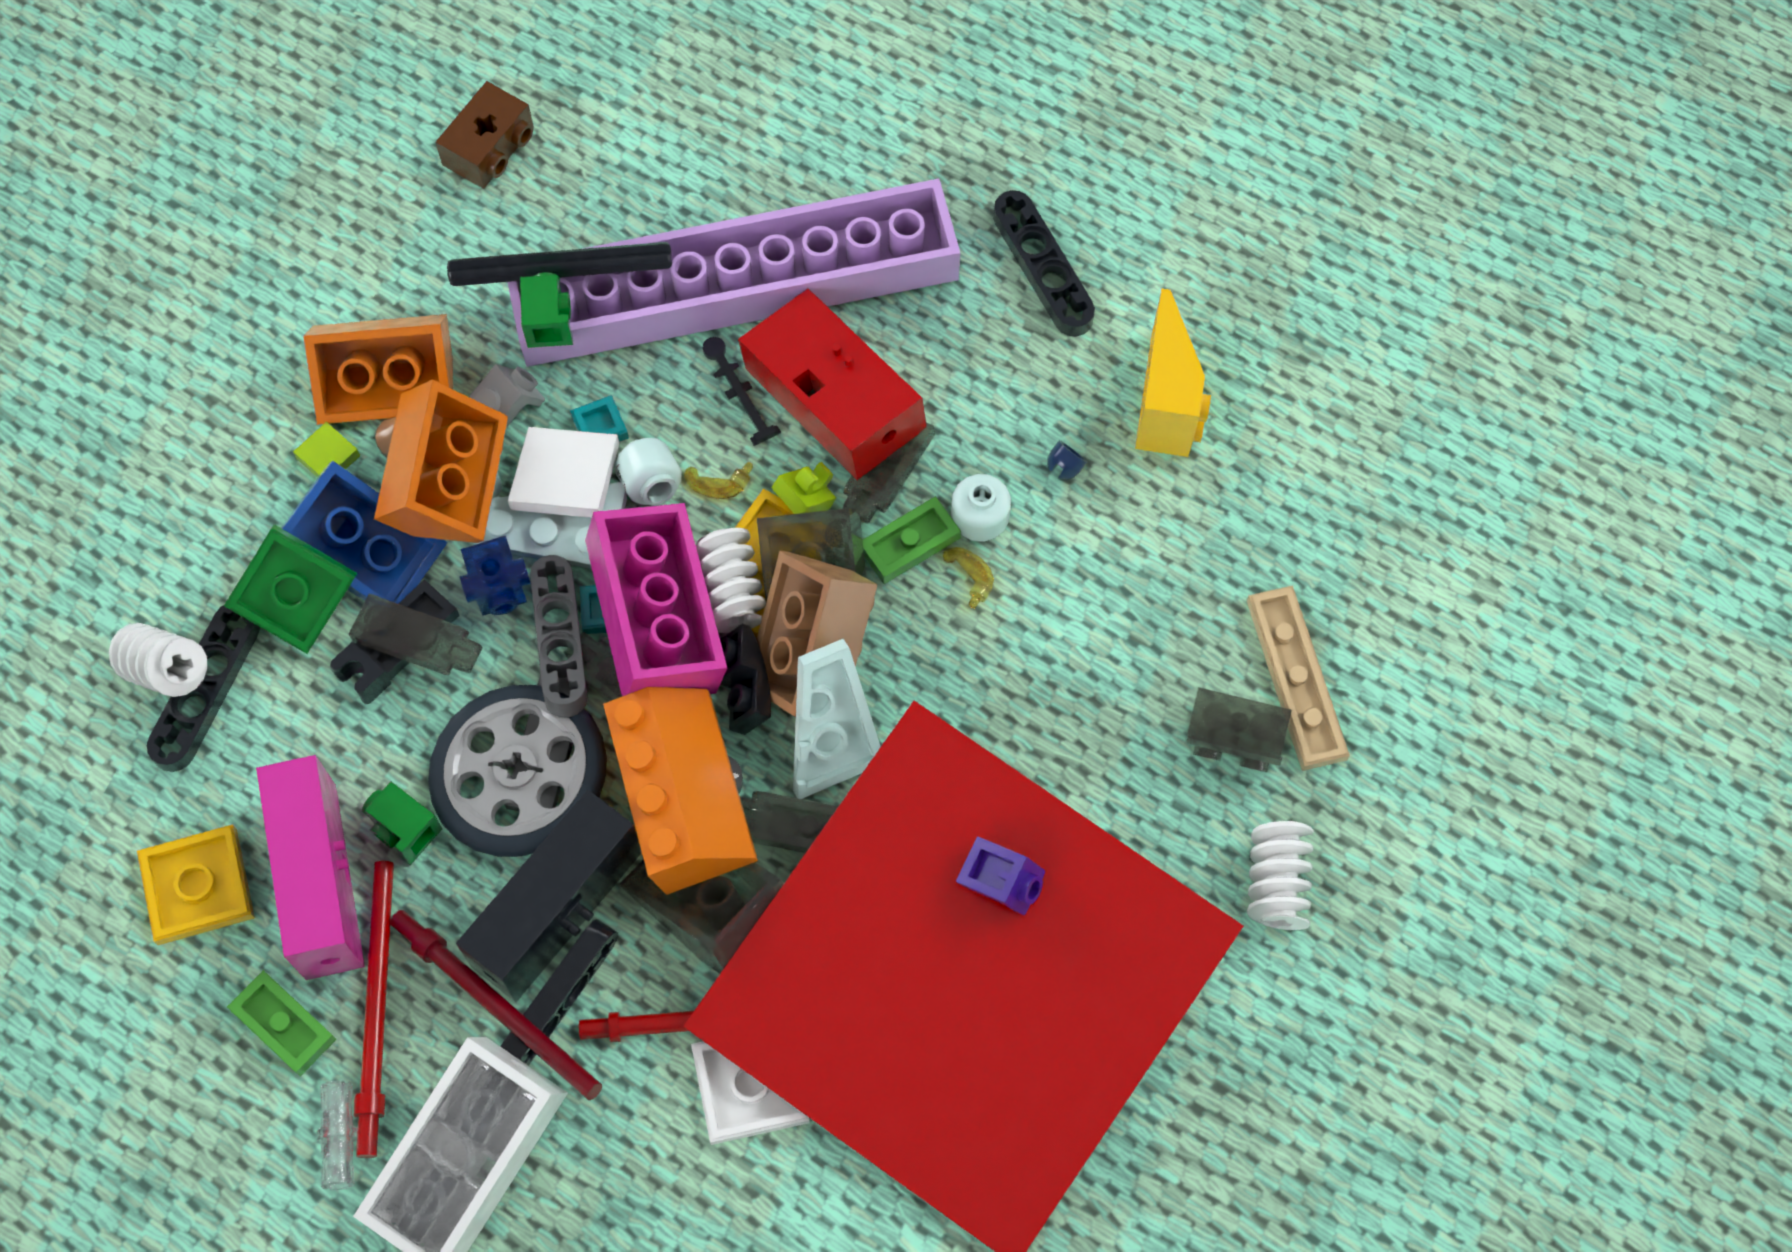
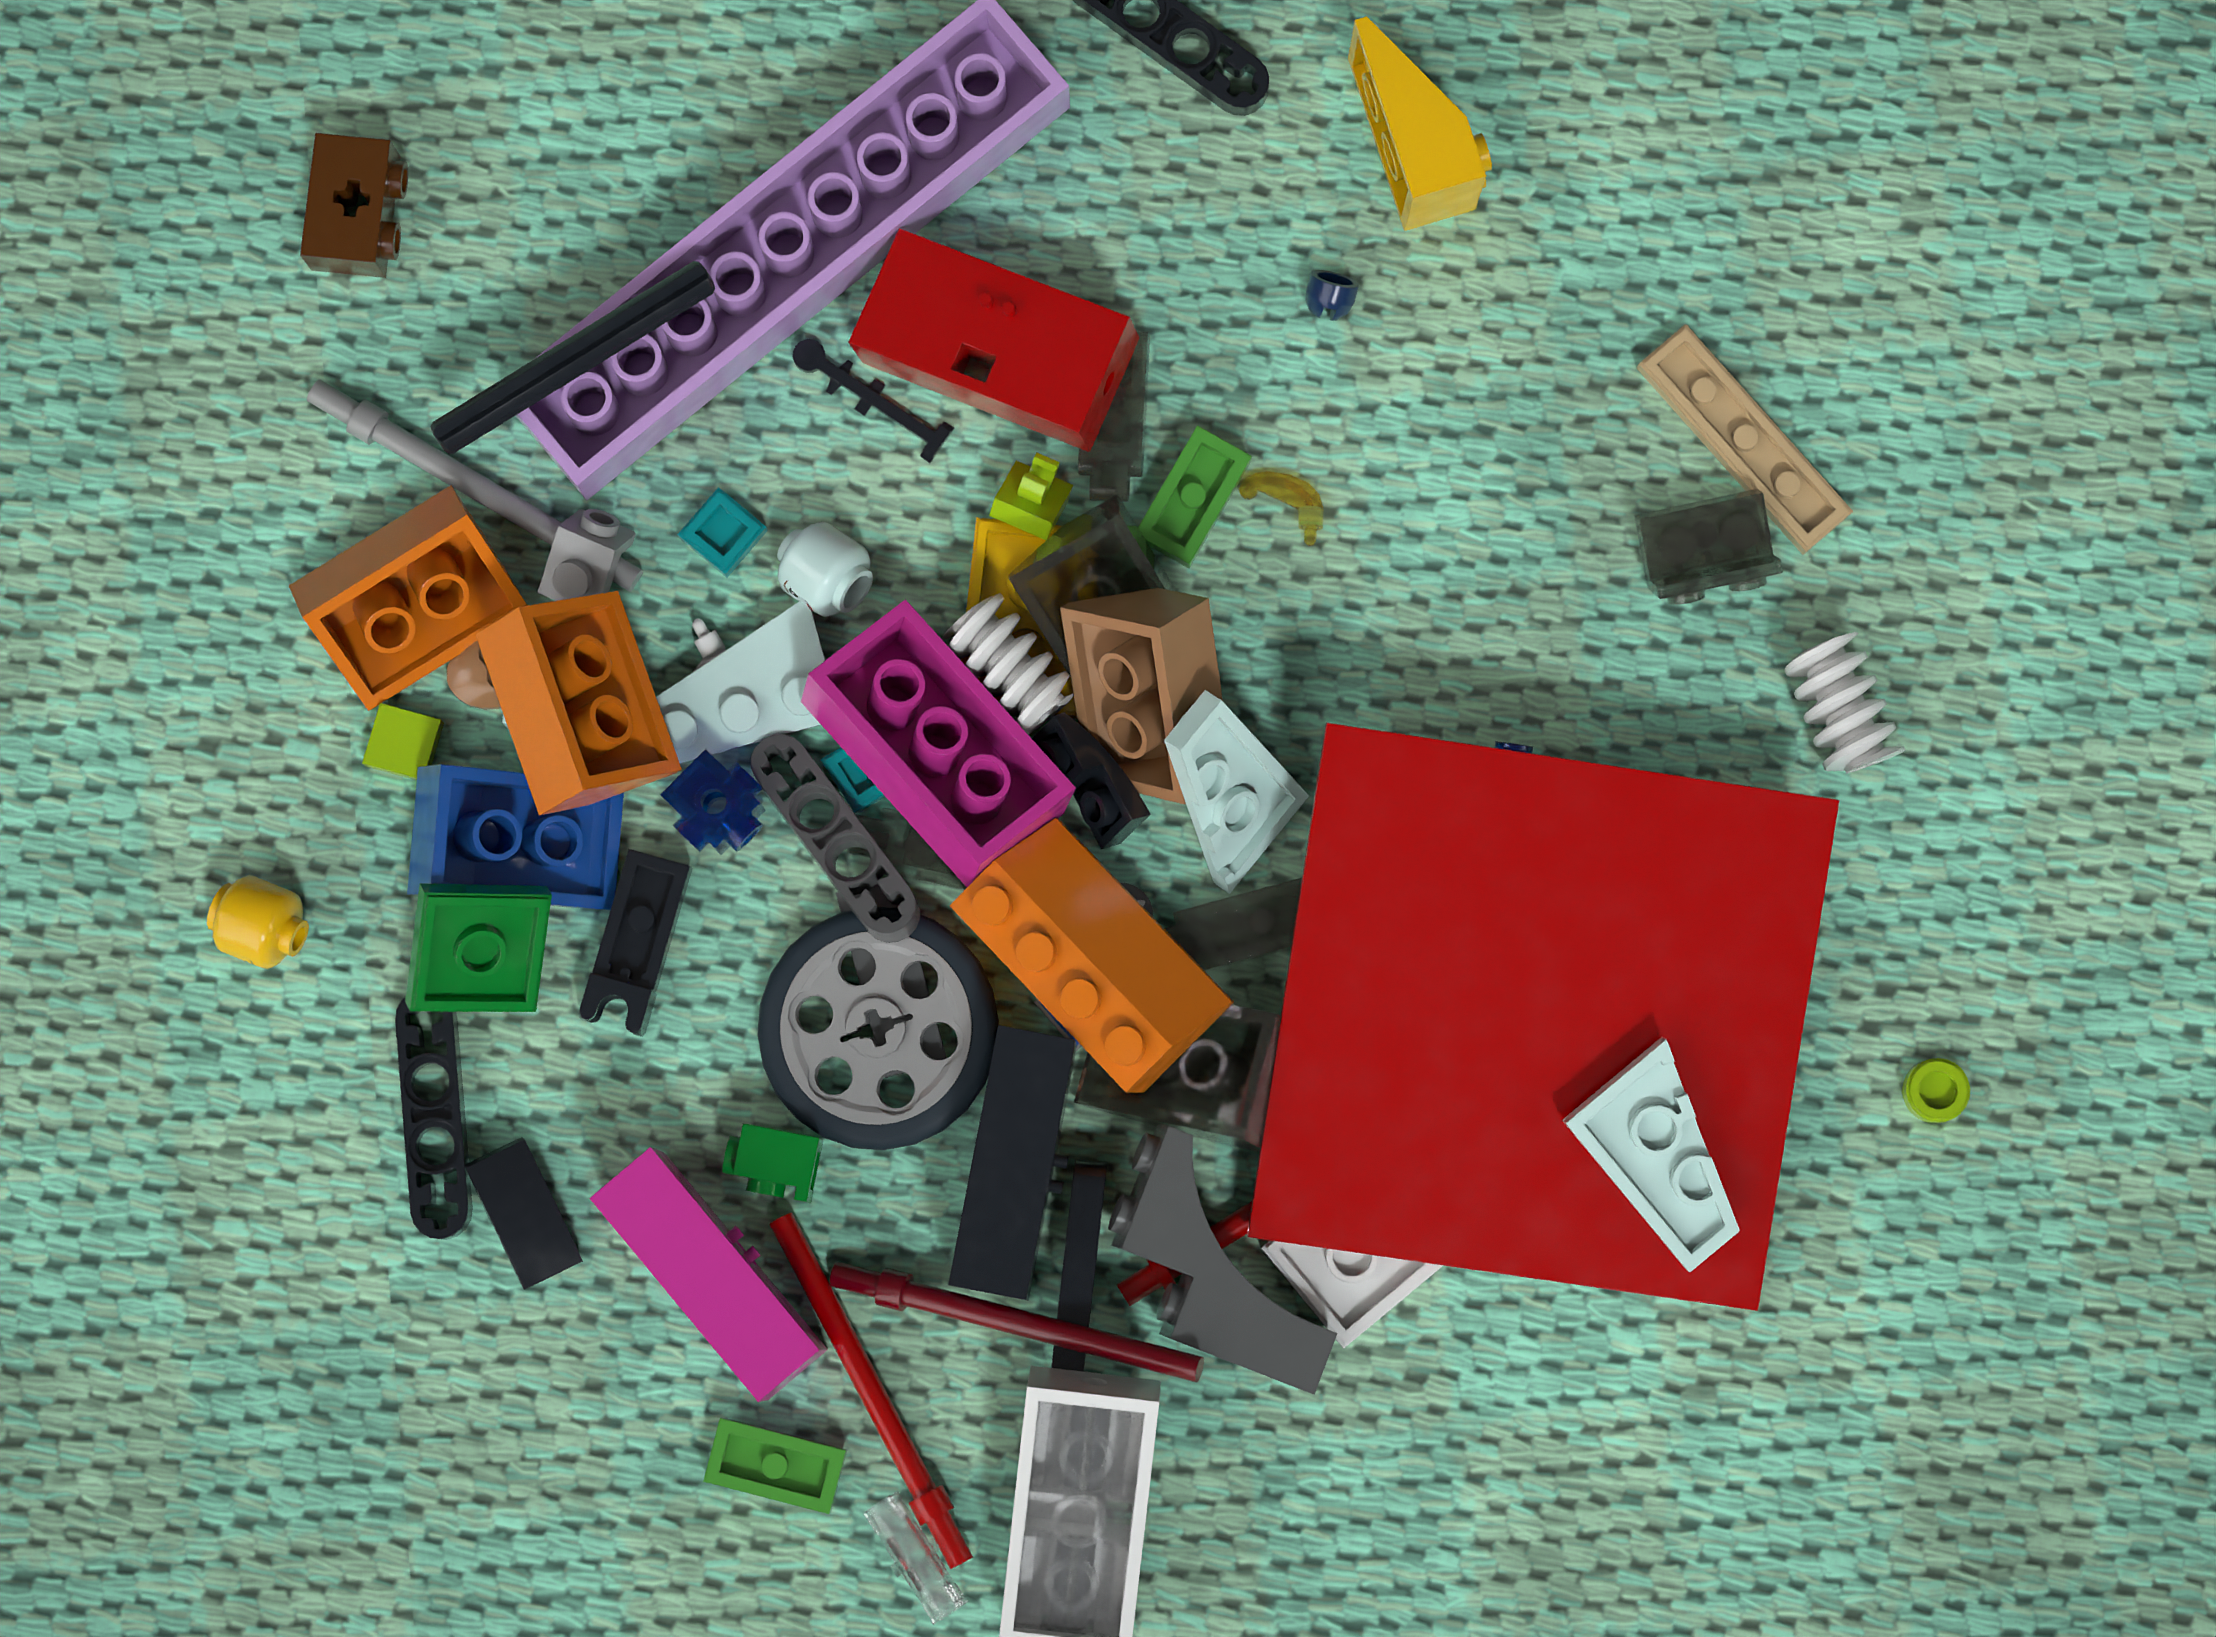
camera: 25 degrees left, 15 degrees up
white piece [109,623,207,697] -> none
yellow tile [137,824,255,945] -> none
clear smoke hinge [349,593,483,675] -> none
white tile [508,427,619,518] -> none
green brick [520,272,573,348] -> none
clear yellow piece [684,462,753,499] -> none
light aqua head [951,474,1011,542] -> none
dark purple bracket [956,836,1045,915] -> none
none -> yellow head [207,875,309,969]
none -> light grey bar [307,379,643,592]
none -> black slope [464,1137,583,1290]
none -> dark grey arch [1108,1124,1338,1395]
none -> light aqua wing [1562,1037,1740,1272]
none -> lime tile [1902,1058,1970,1123]

